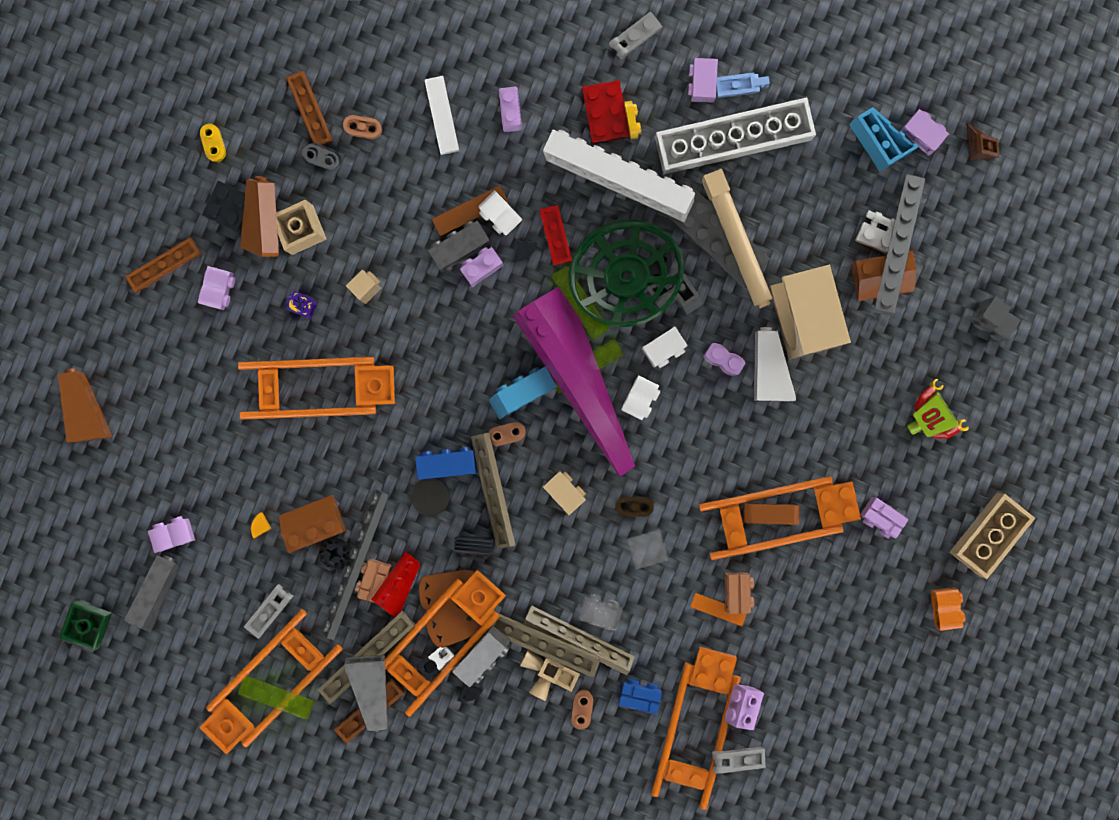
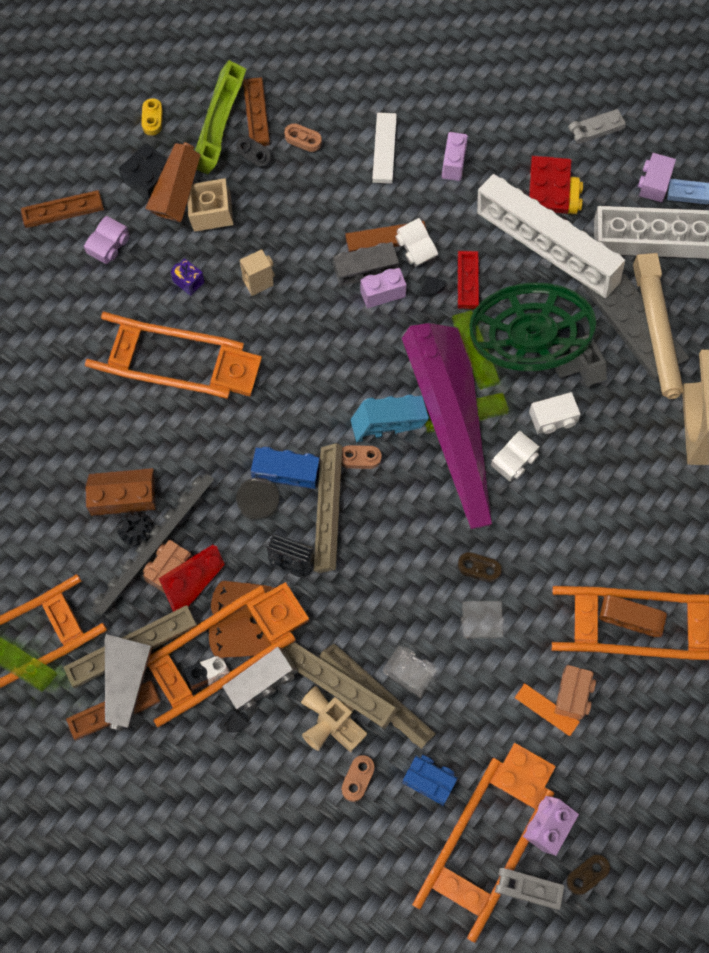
camera: 15 degrees right, 20 degrees down
light grey plate [244,584,294,639] -> none
light orange tile [251,512,272,538] -> none
tan brick [543,471,586,515] -> none
lavender brick [703,343,745,376] -> none
white slope [754,327,796,401] -> none
none -> lime arch [195,60,246,175]
none -> dark brown plate [566,855,610,895]

